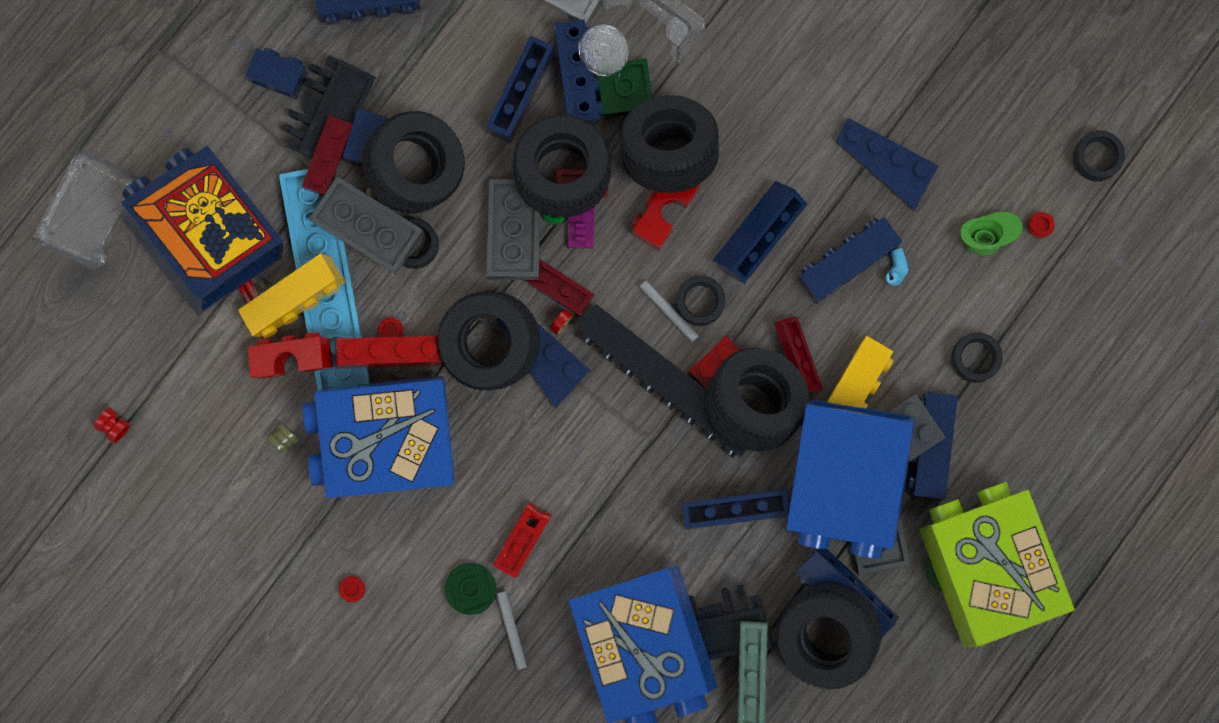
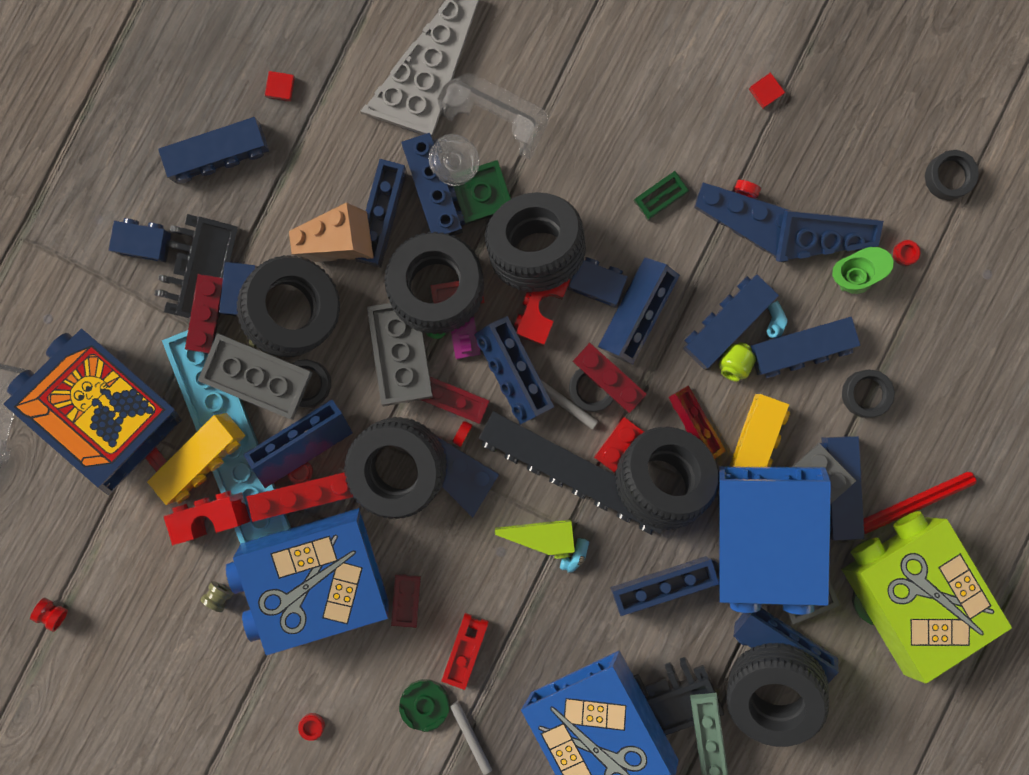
camera: 10 degrees left, 5 degrees up
none -> dark blue brick [243,400,353,488]
none -> medium nougat wedge [289,202,373,262]
none -> dark red plate [391,574,421,628]
none -> dark blue brick [474,316,554,424]
none -> lime slope [495,520,575,559]
none -> medium azure arm [560,538,589,573]
none -> dark blue brick [568,257,627,307]
none -> dark red plate [572,342,646,413]
none -> dark green tile [633,171,689,221]
none -> lime head [718,342,756,382]
none -> red tile [734,180,761,199]
none -> red tile [749,72,785,109]
none -> dark blue brick [750,316,860,378]
none -> dark blue wing [776,210,884,262]
none -> red axle [863,472,977,534]

